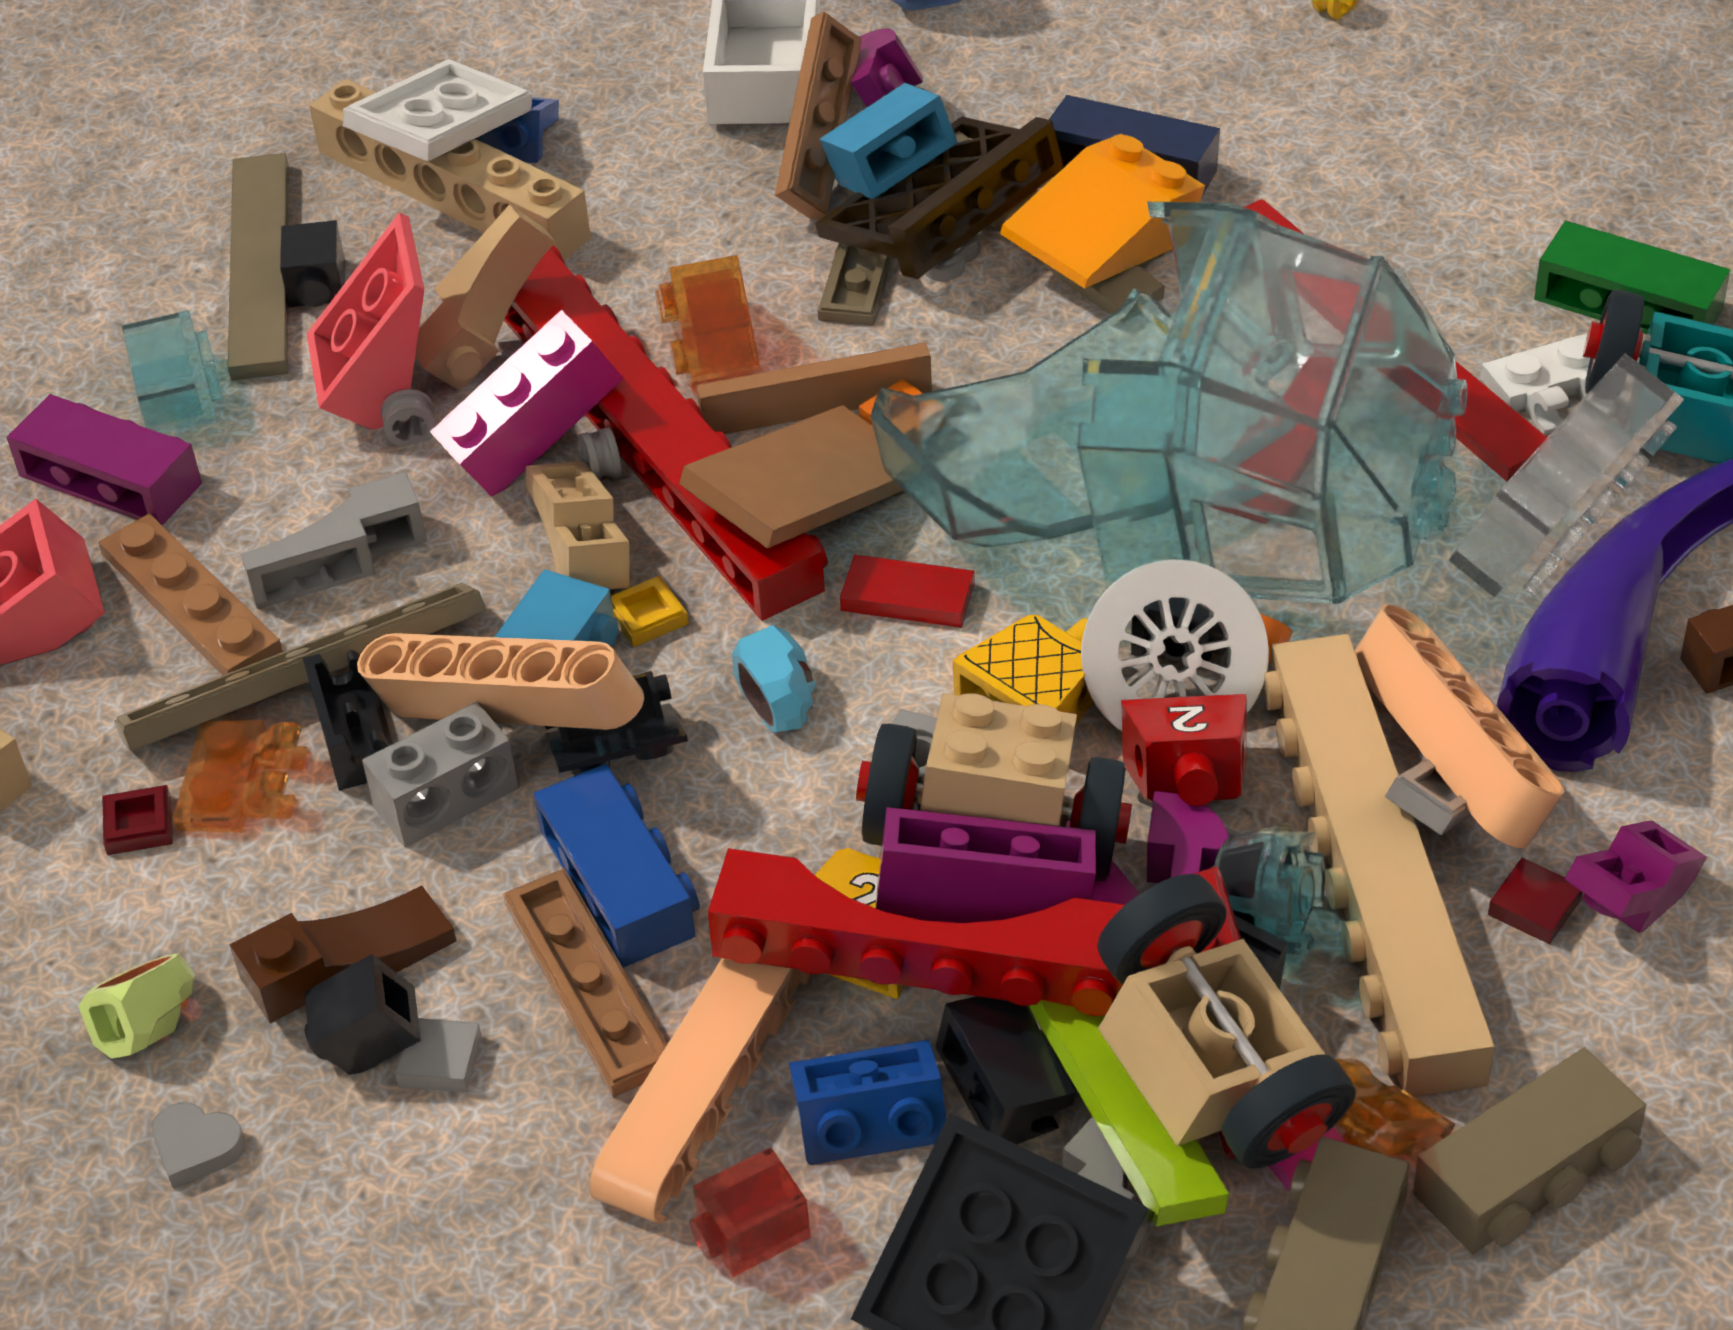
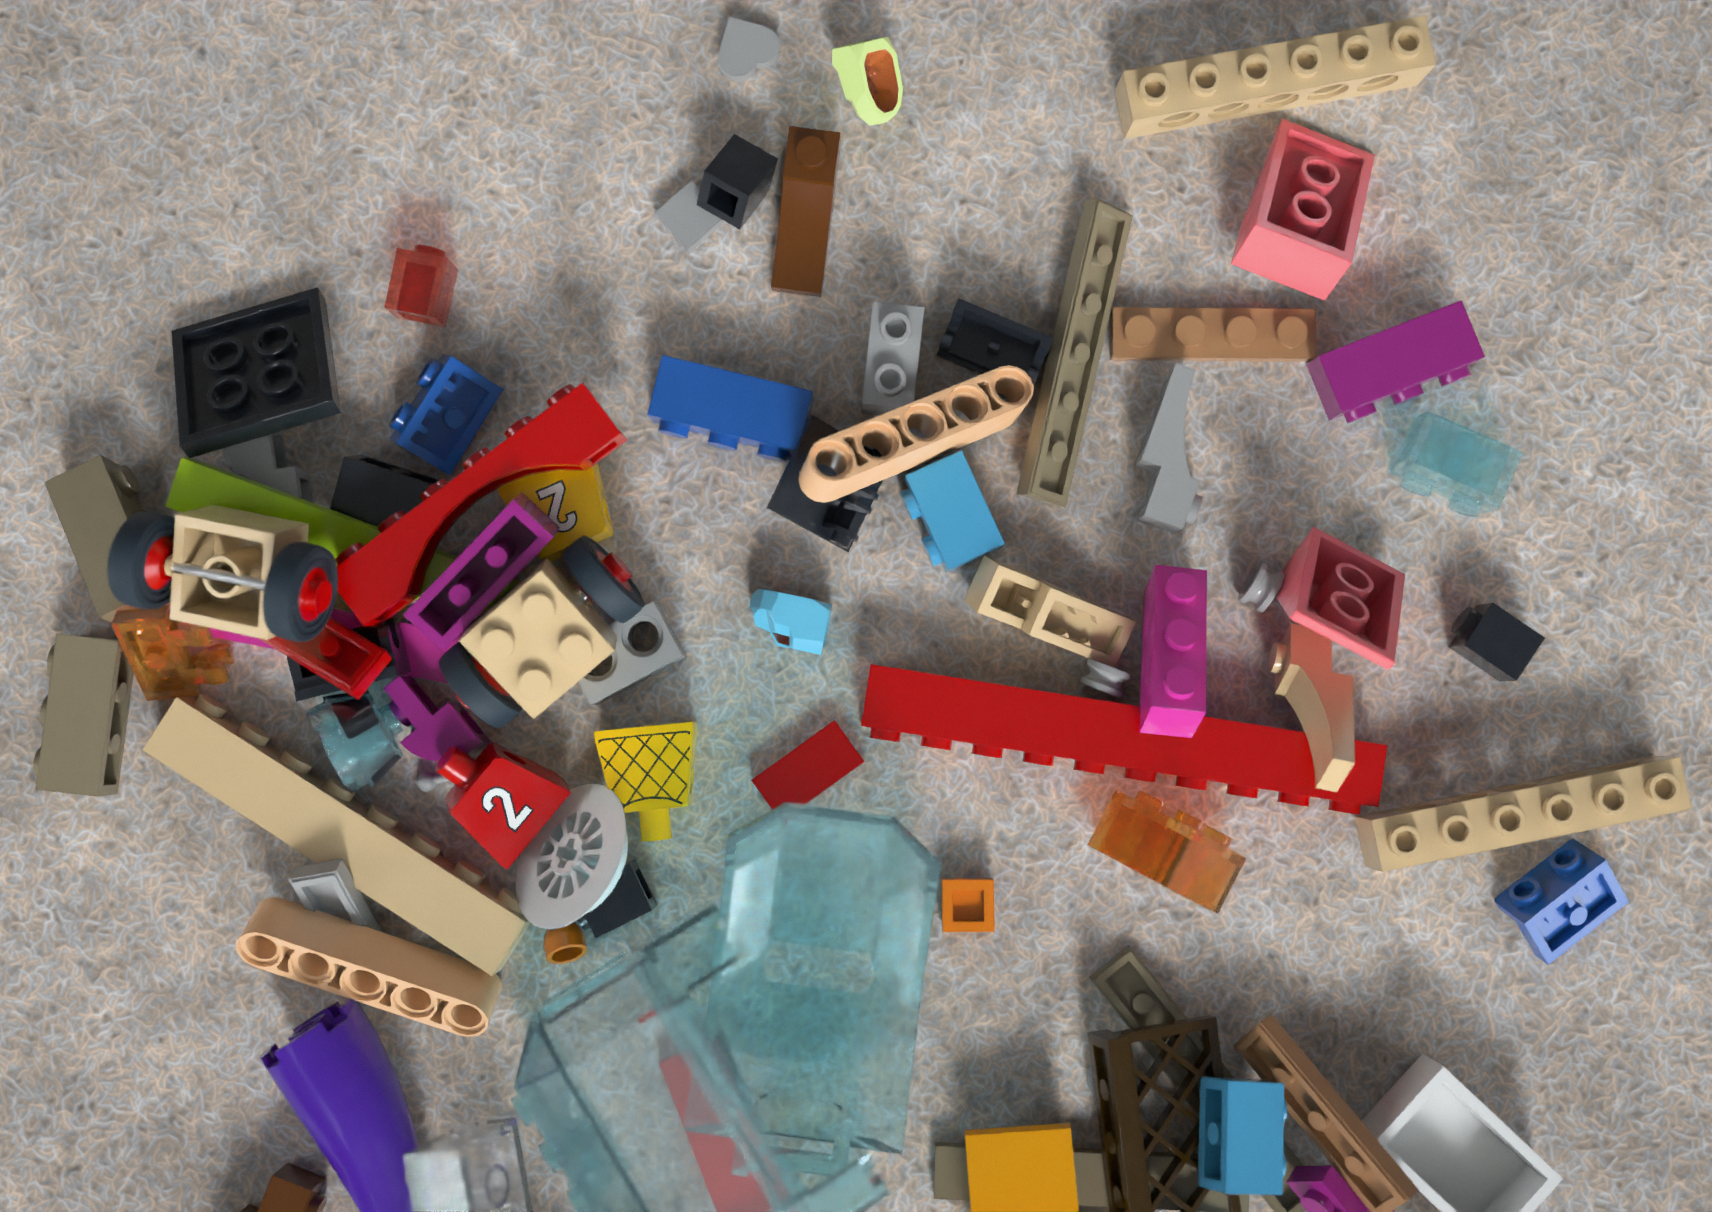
camera: 130 degrees right, 40 degrees up
dark red tile [102,785,173,855] -> none
clear orange plate [173,720,308,833] -> none
dark tan tile [228,153,289,381] -> none
white tile [343,59,532,162] -> none
medium nougat tile [503,868,667,1097] -> none
light nougat beam [590,958,811,1223] -> none
yellow tile [611,575,689,648] -> none
medium nougat tile [679,405,930,548] -> none
medium nougat tile [696,342,932,434] -> none
dark red tile [1488,857,1583,945] -> none
magenta brick [1564,820,1707,933] -> none

